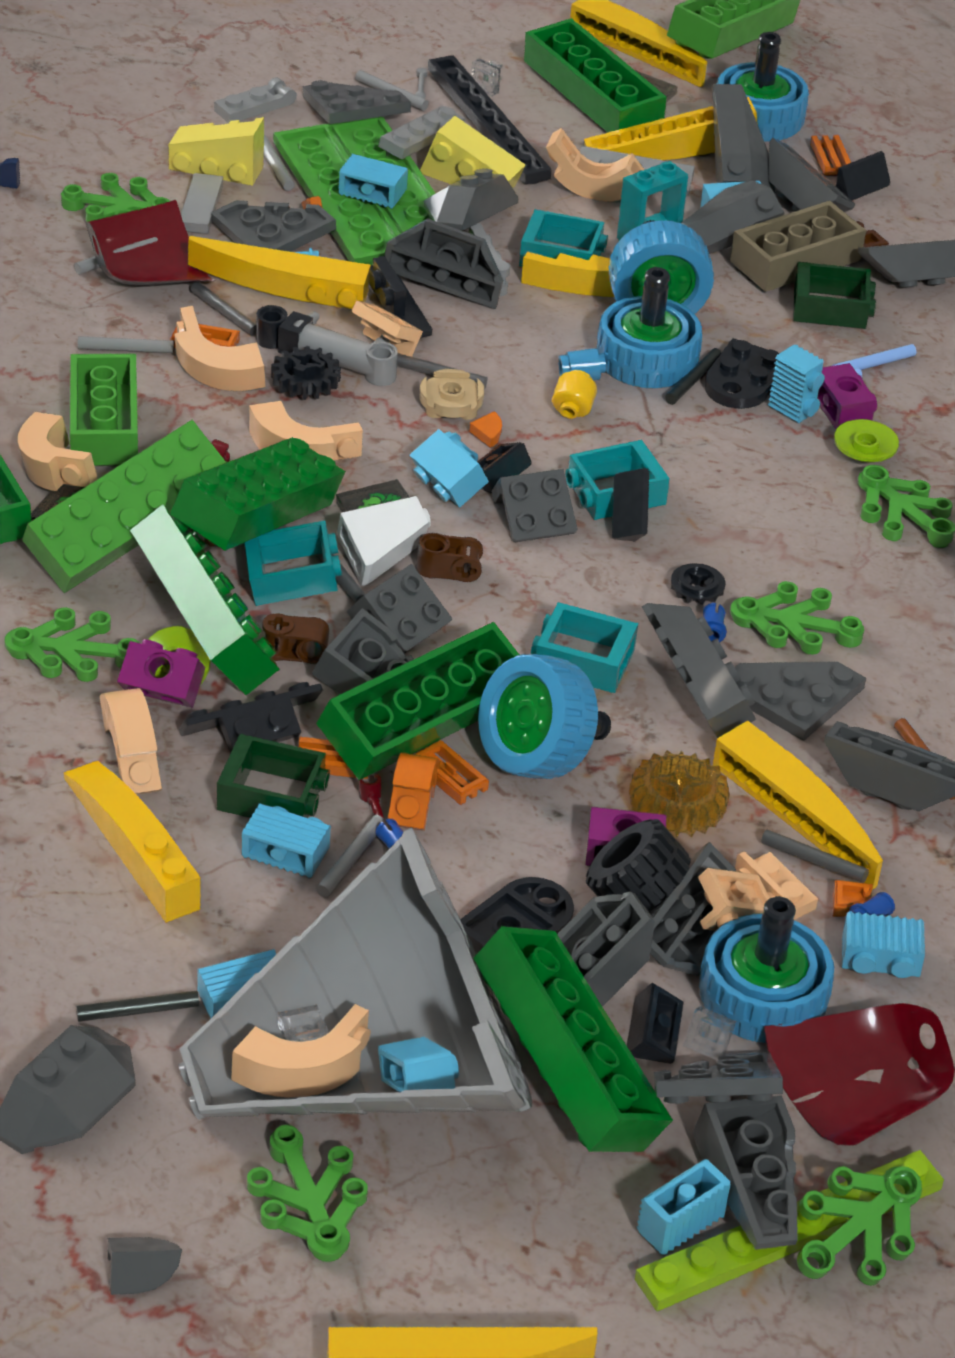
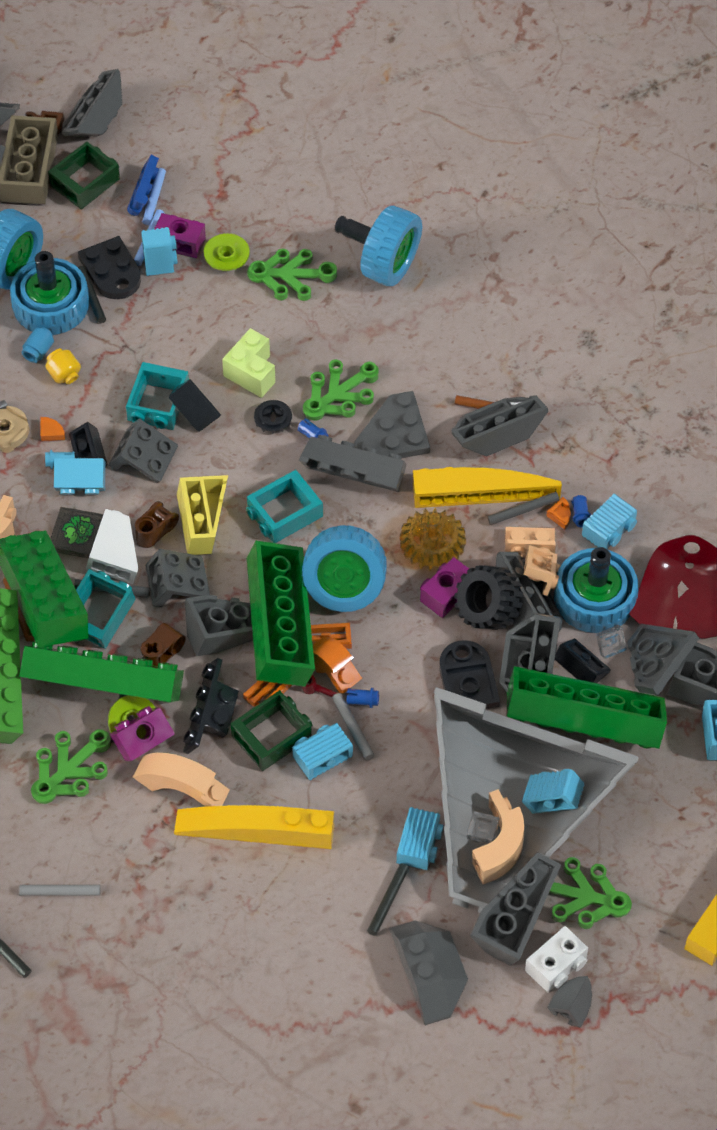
camera: 50 degrees left, 15 degrees up
none -> blue plate [127,154,159,216]
none -> light yellow wedge [177,475,228,555]
none -> yellowish green brick [222,328,275,398]
none -> dark grey wedge [470,852,561,966]
none -> white brick [525,926,588,993]

